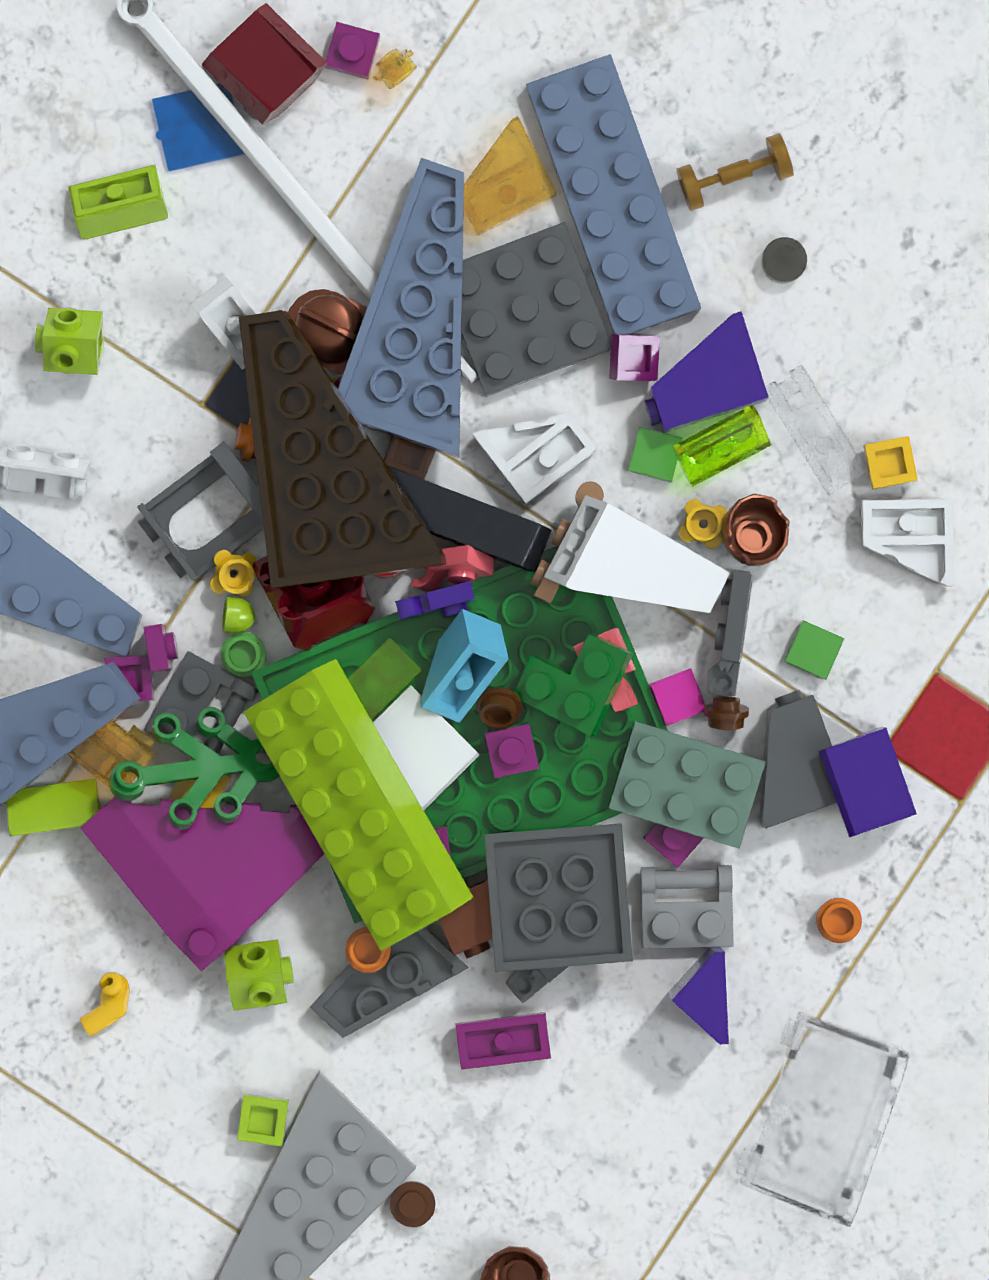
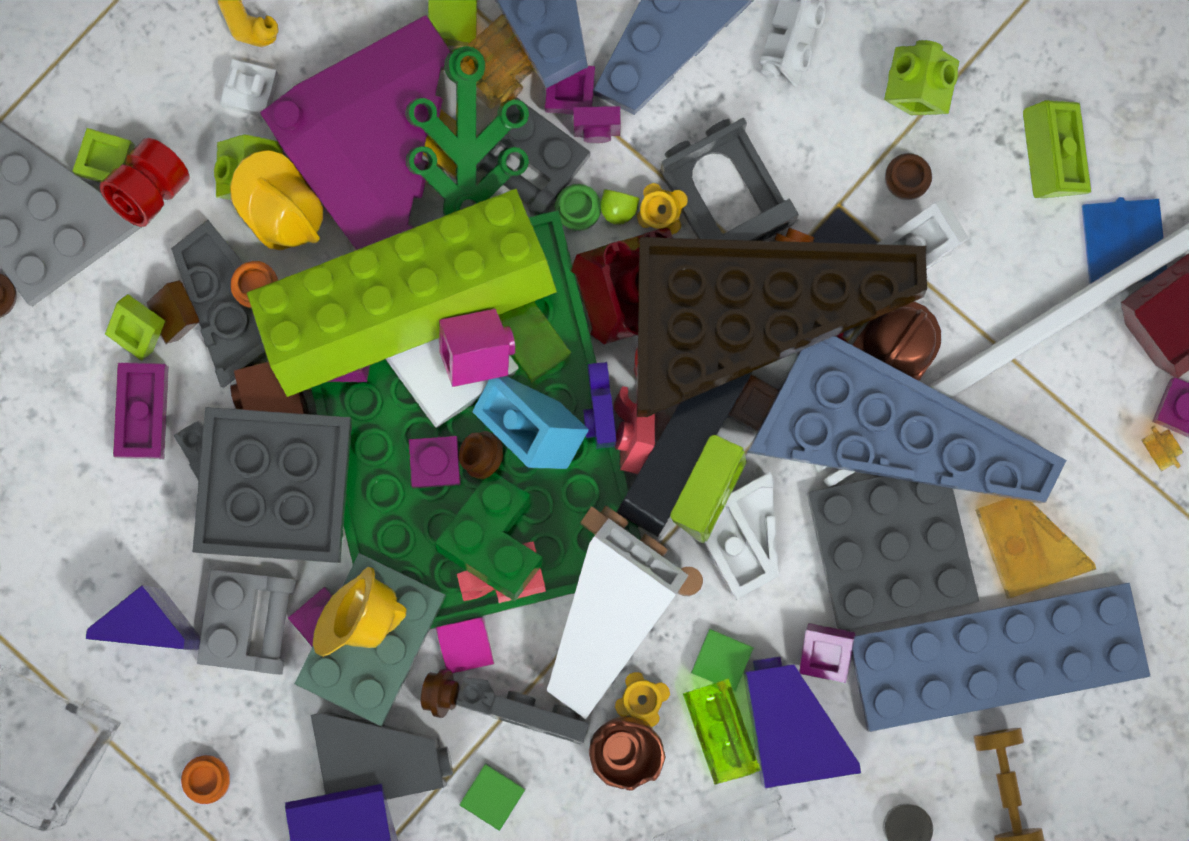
camera: 100 degrees right, 5 degrees down
none -> red wheel [99,137,190,227]
none -> lime plate [105,294,165,361]
none -> reddish brown tile [146,280,200,344]
none -> white tile [220,59,279,117]
none -> yellow piece [230,150,323,251]
none -> yellow piece [313,567,407,657]
none -> dark pink brick [439,309,515,387]
none -> lime slope [671,435,747,544]
none -> reddish brown plate [885,153,932,200]

